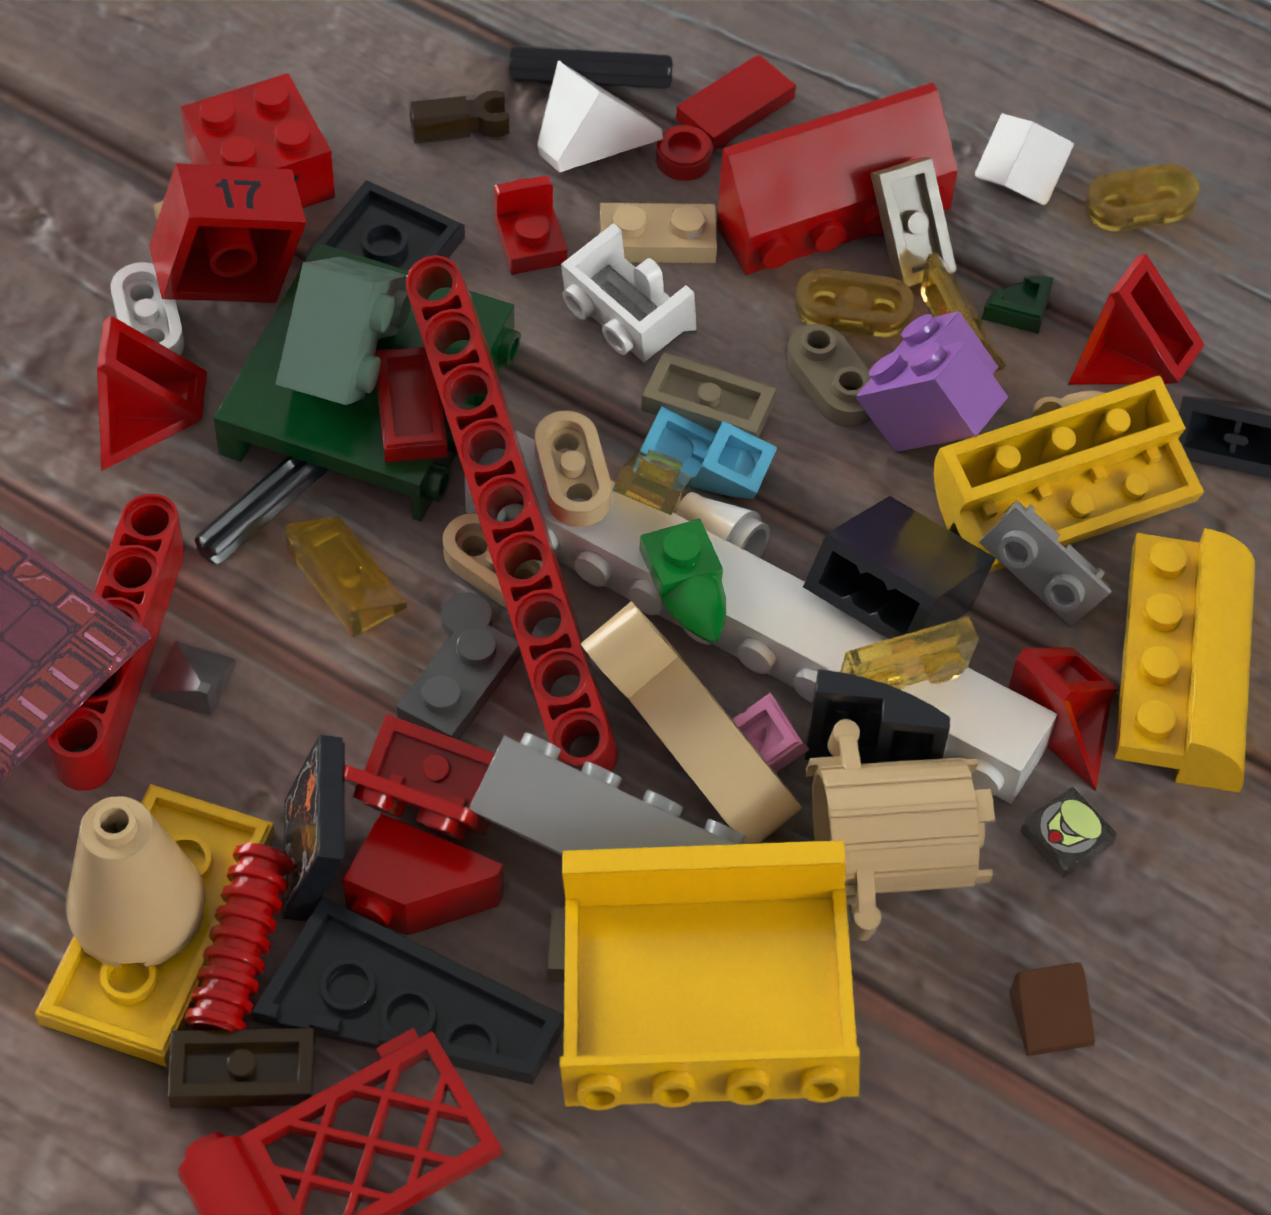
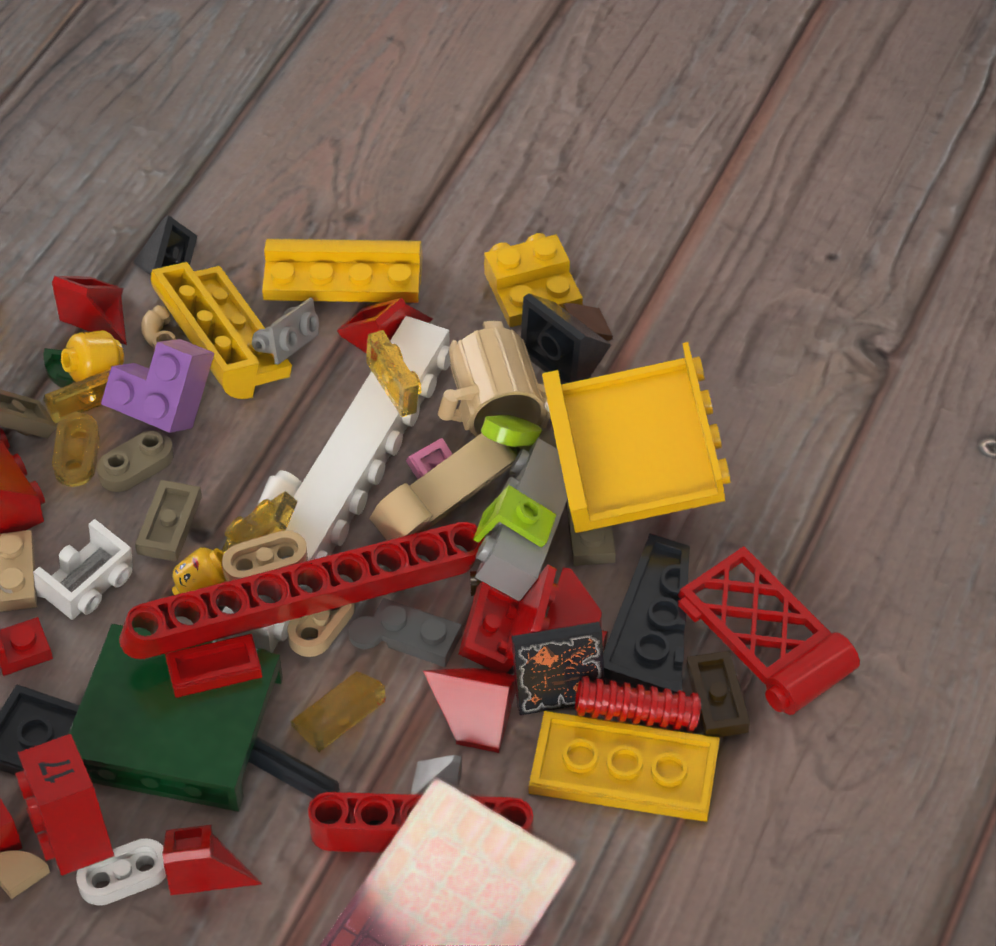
camera: 95 degrees left, 5 degrees down
tan cone [66,796,205,967] -> none
sand green brick [275,257,411,405] -> none
medium azure slope [634,406,777,499] -> none
green plate [639,518,726,644] -> none
black brick [803,496,996,653] -> none
black slope [805,669,950,764] -> none
tile [1020,787,1117,879] -> none
none -> yellow head [61,330,124,385]
none -> yellow head [172,547,227,595]
none -> slope [423,668,516,753]
none -> lime bracket [473,485,556,548]
none -> lime tile [481,415,542,447]
none -> yellow plate [484,233,583,328]
none -> black slope [521,293,611,385]

